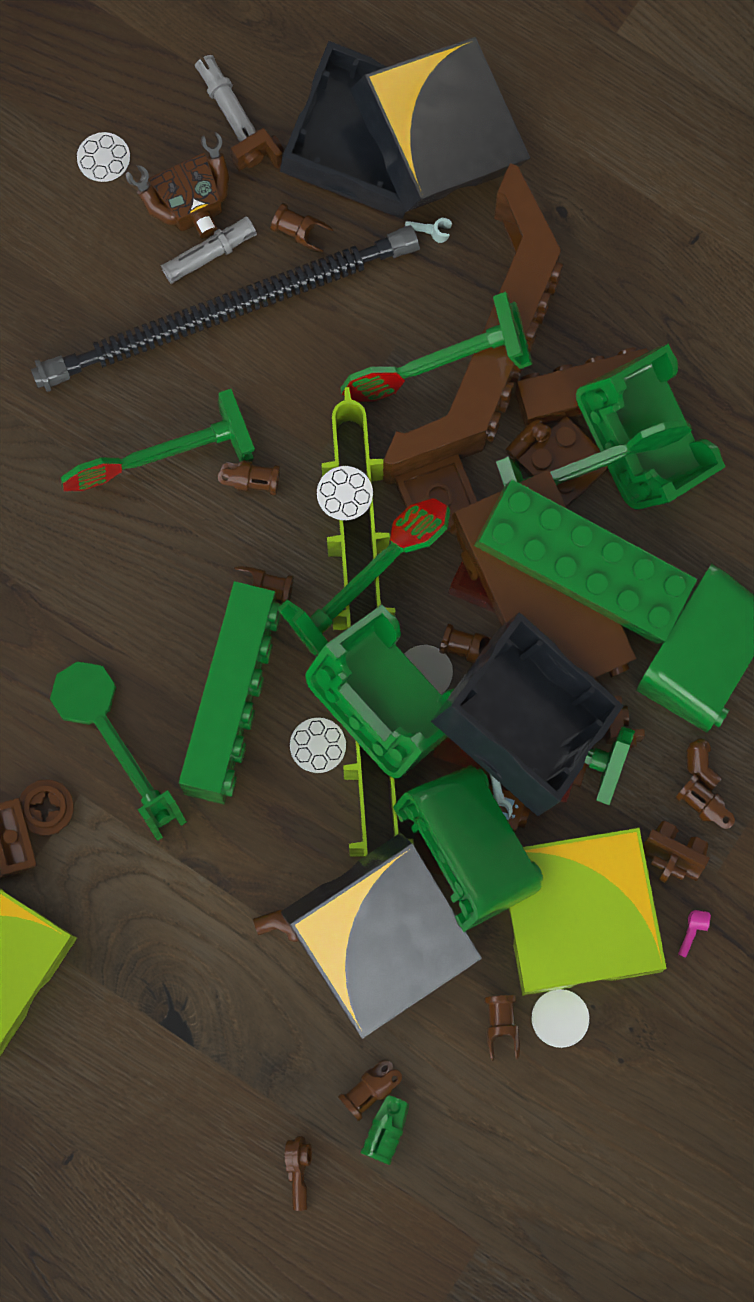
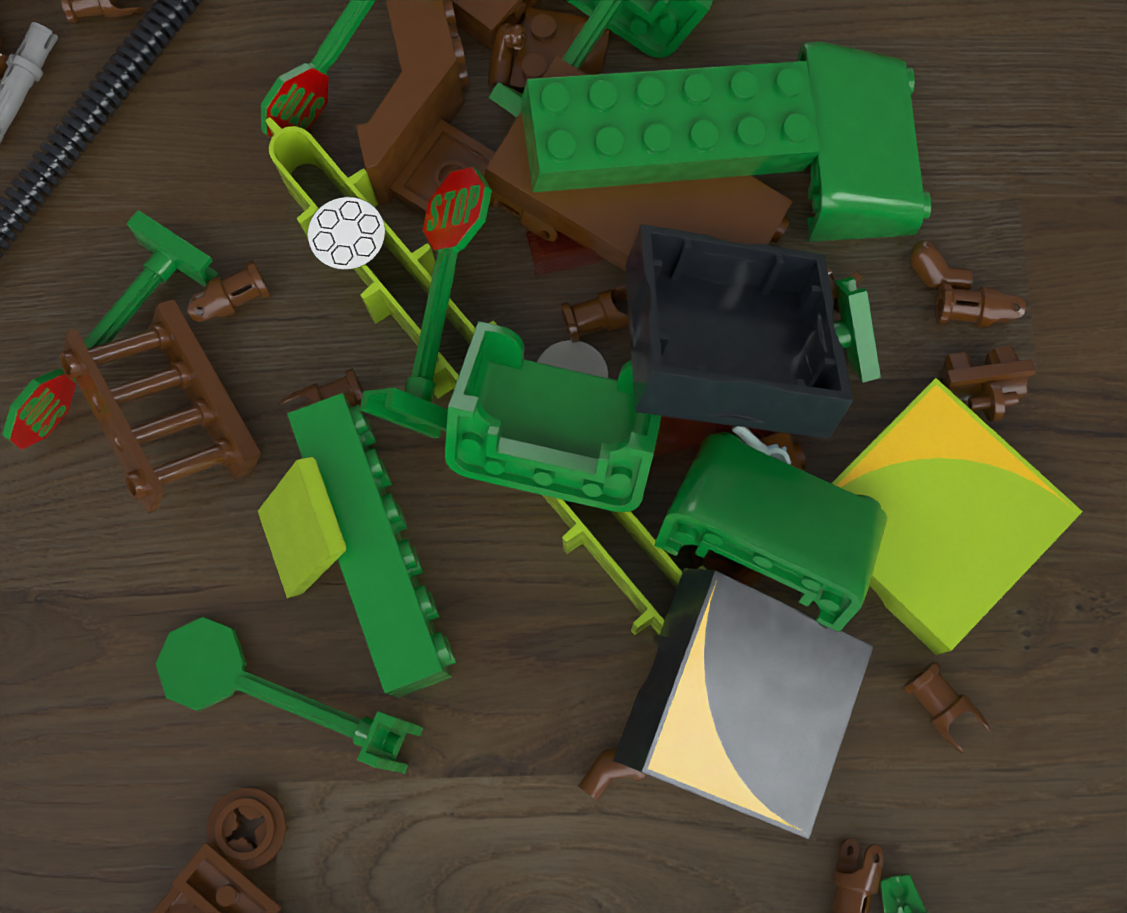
camera: 30 degrees left, 0 degrees up
white sticker [290,718,346,773] -> none
white sticker [532,989,589,1048] -> none
dark pink hand [678,910,711,957] -> none
none -> reddish brown fence [59,299,261,514]
none -> lime tile [258,457,346,598]

